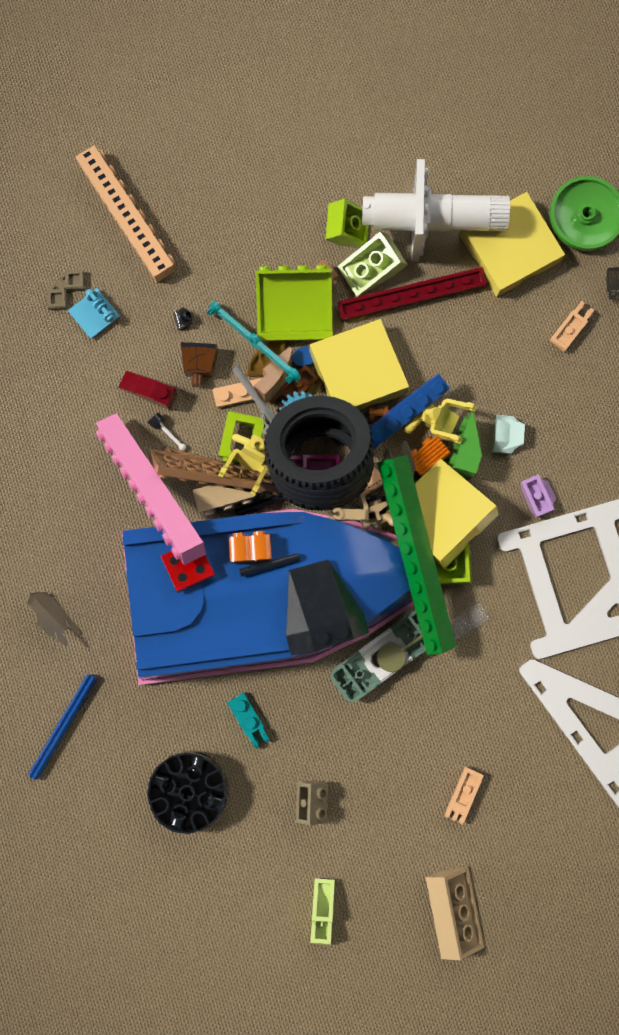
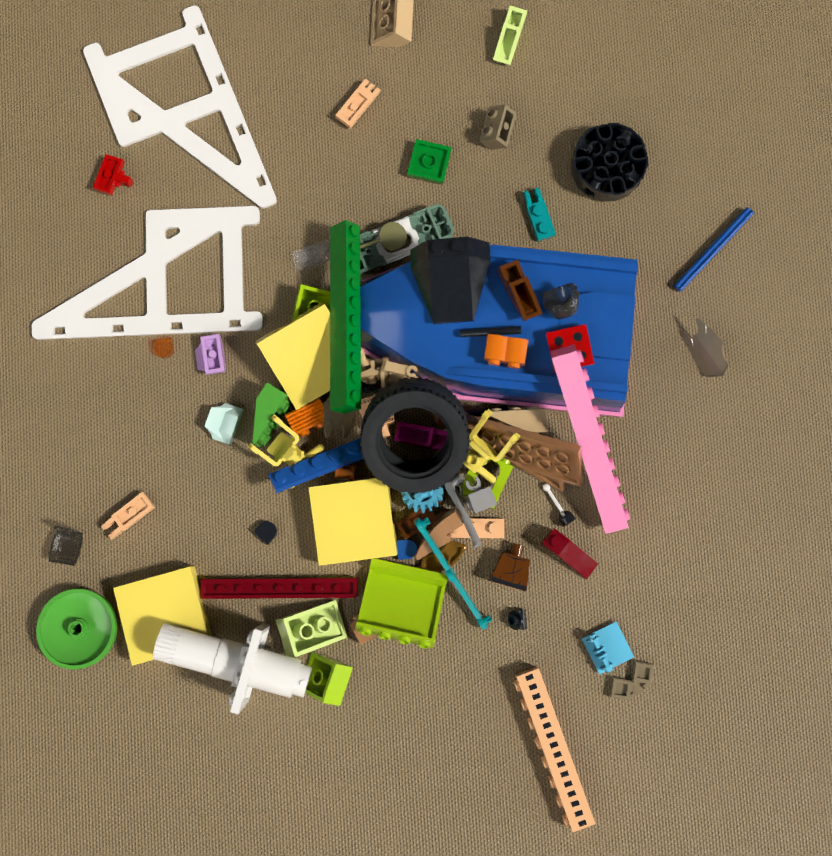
camera: 170 degrees left, 0 degrees up
none -> clear orange tile [153,337,174,359]
none -> black tile [253,522,277,545]
none -> green plate [407,139,452,184]
none -> light grey brick [465,477,497,514]
none -> reddish brown slope [497,260,543,322]
none -> clear smoke hair [543,283,579,320]

